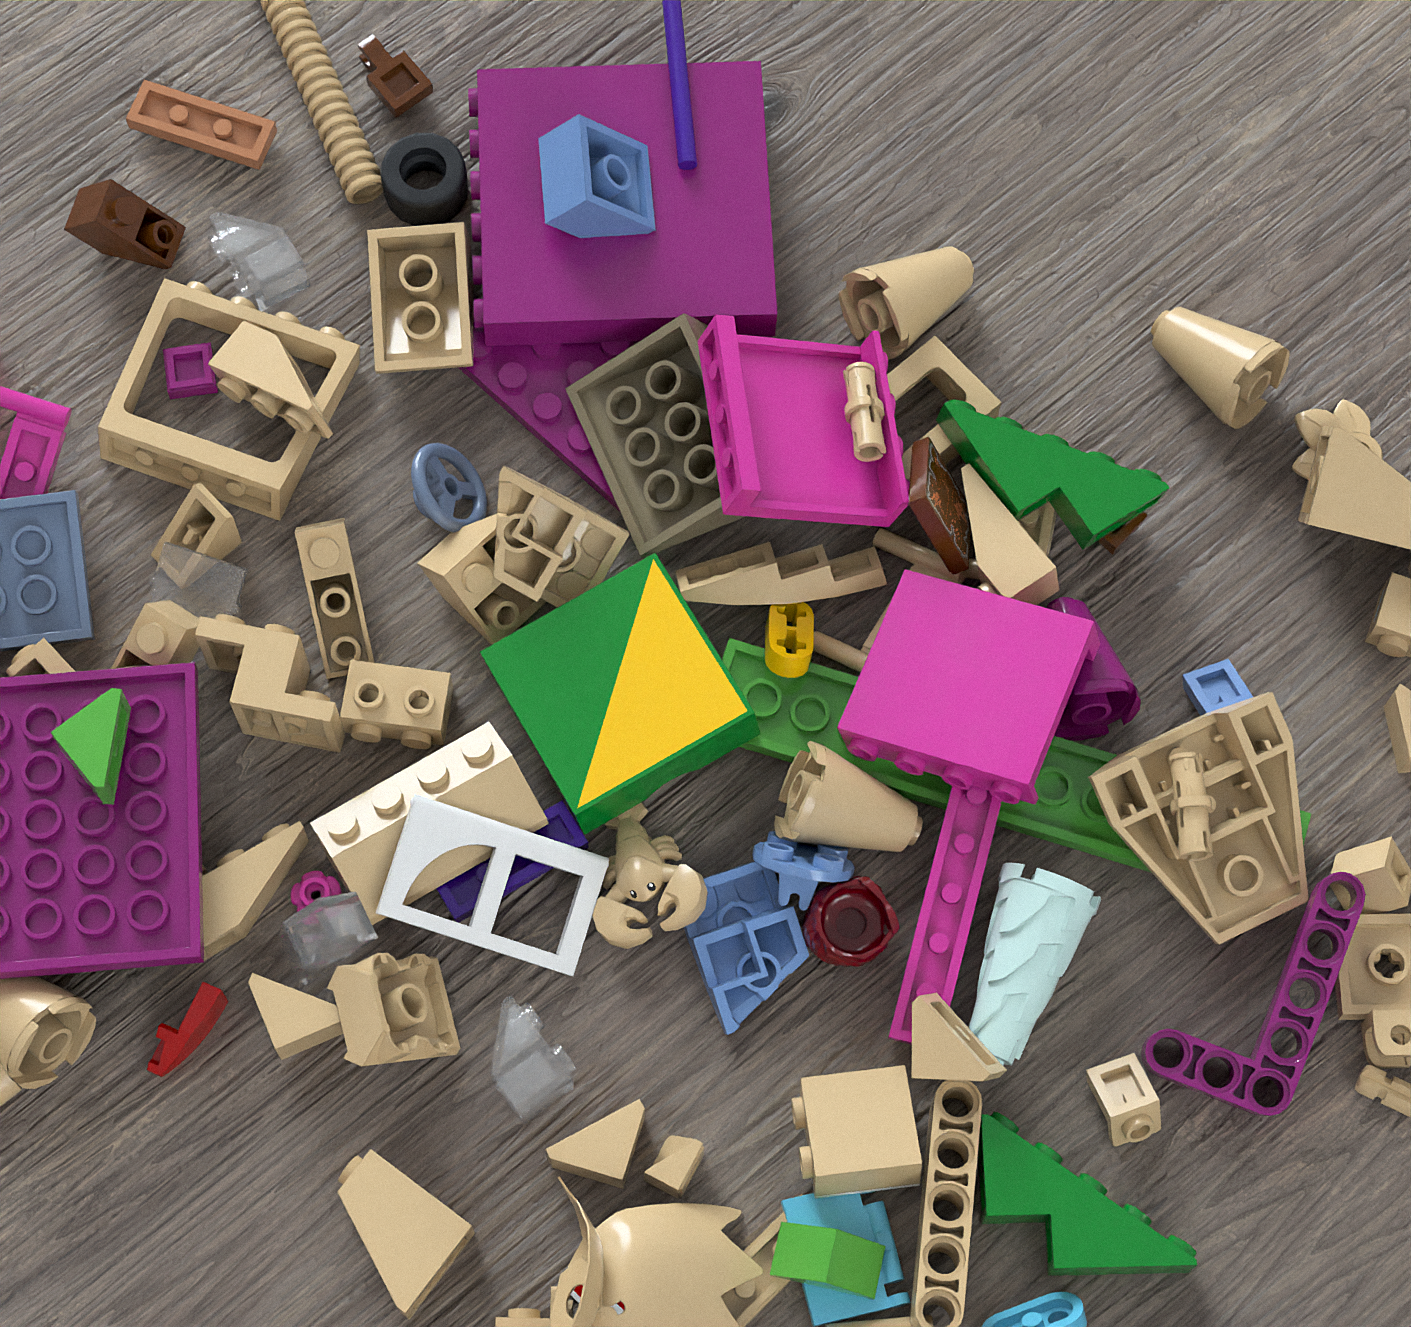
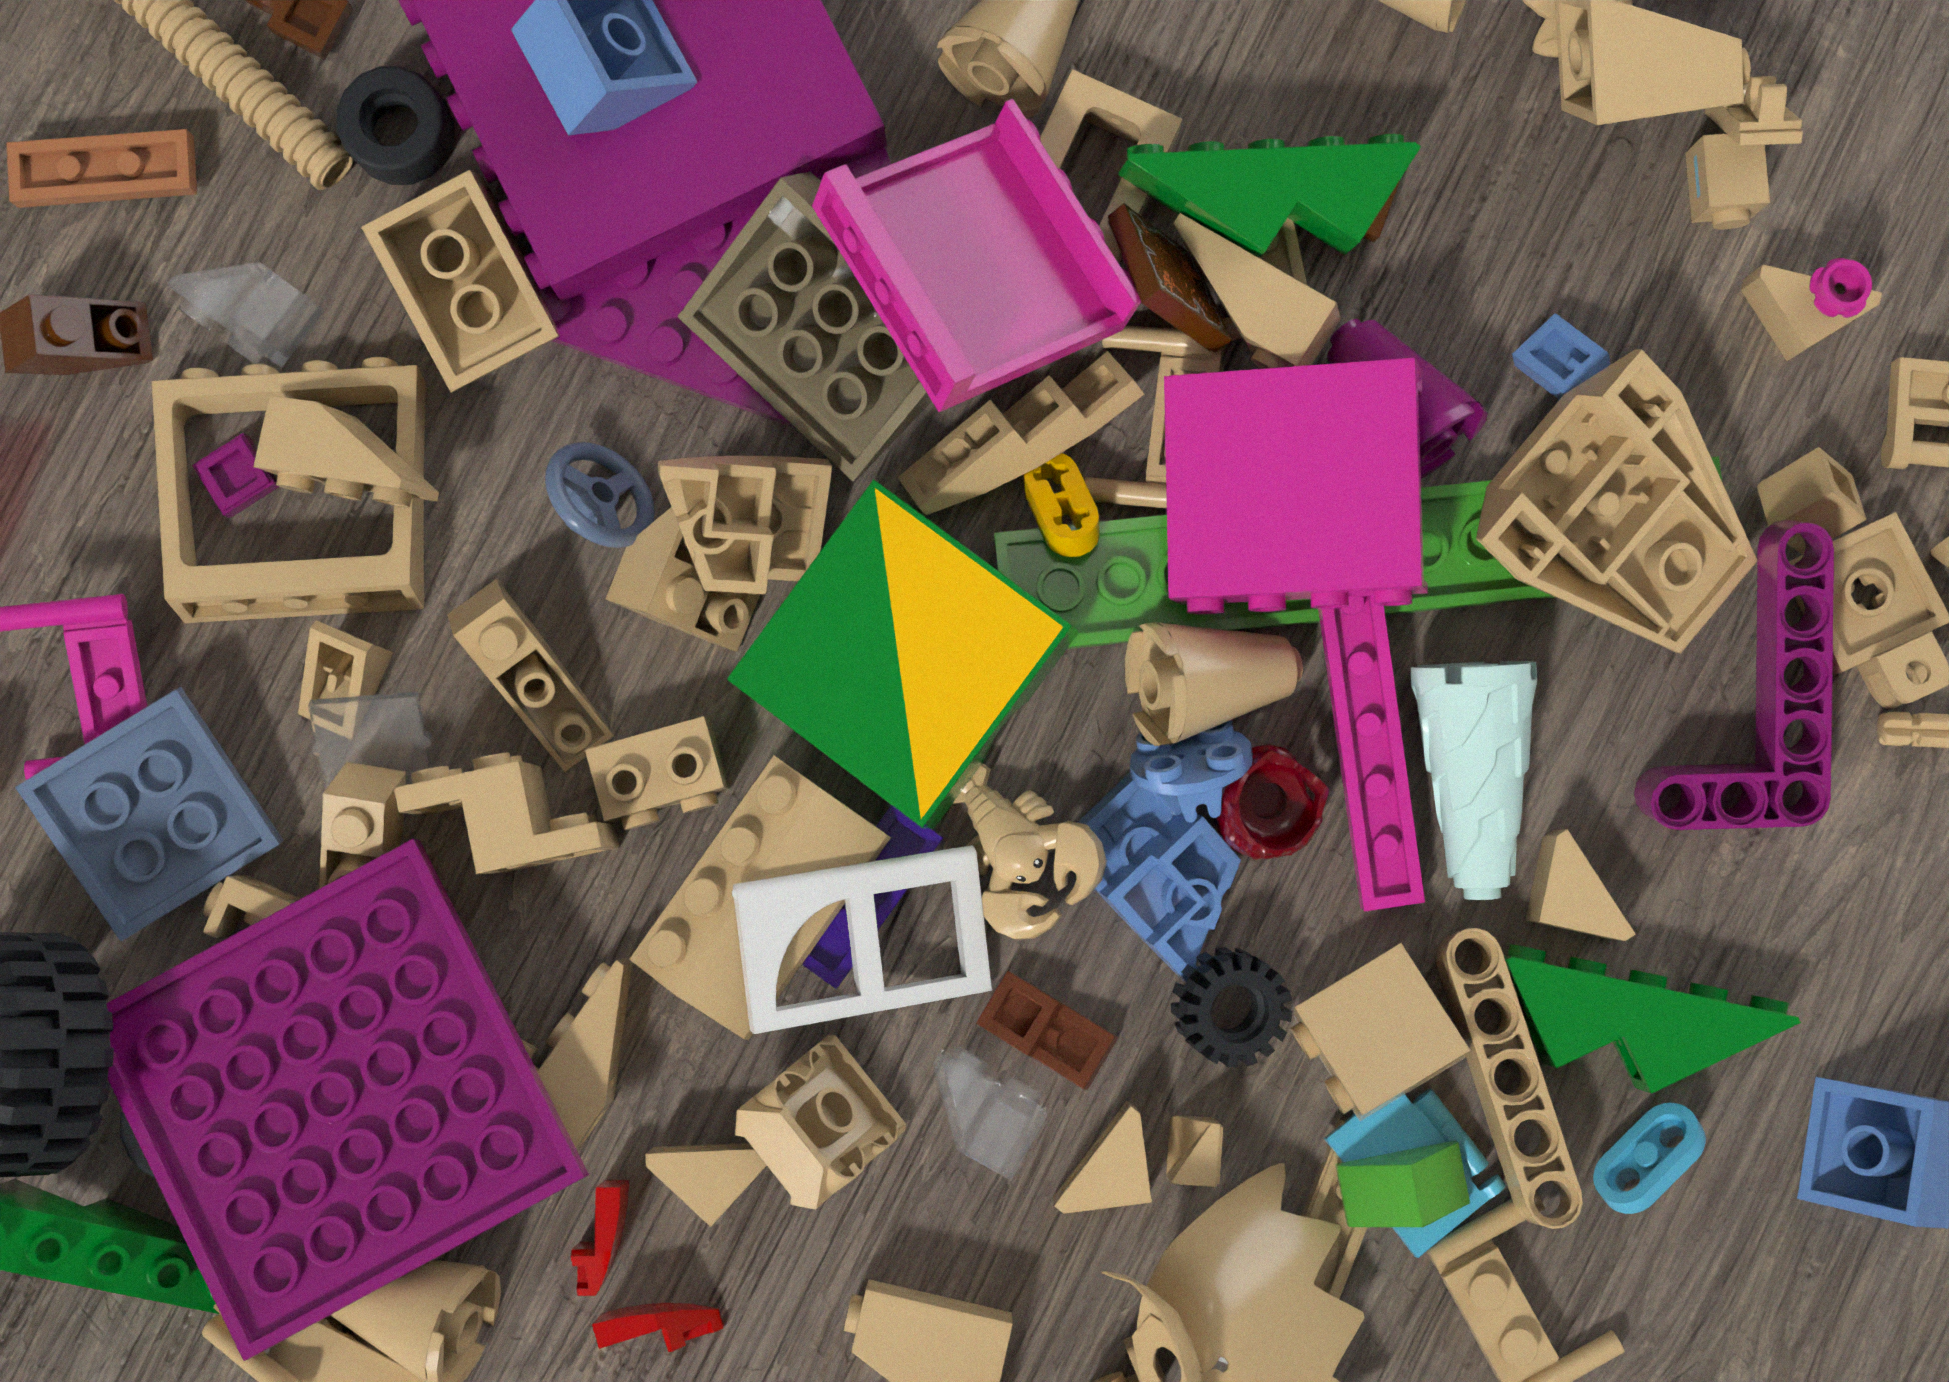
camera: 20 degrees left, 15 degrees up
bright green slope [51,688,131,805] -> none
clear slope [279,892,378,986] -> none
dark pink plate [290,871,341,921] -> none
tan pin [843,362,886,462] -> none
tan slope [911,993,1007,1082] -> none
tan bracket [1086,1053,1161,1146] -> none
tan pin [1169,752,1214,861] -> none
none -> red slope [592,1303,724,1352]
none -> copper slope [976,971,1119,1090]
none -> black tyre [1171,947,1293,1068]
none -> tan slope [1526,829,1636,941]

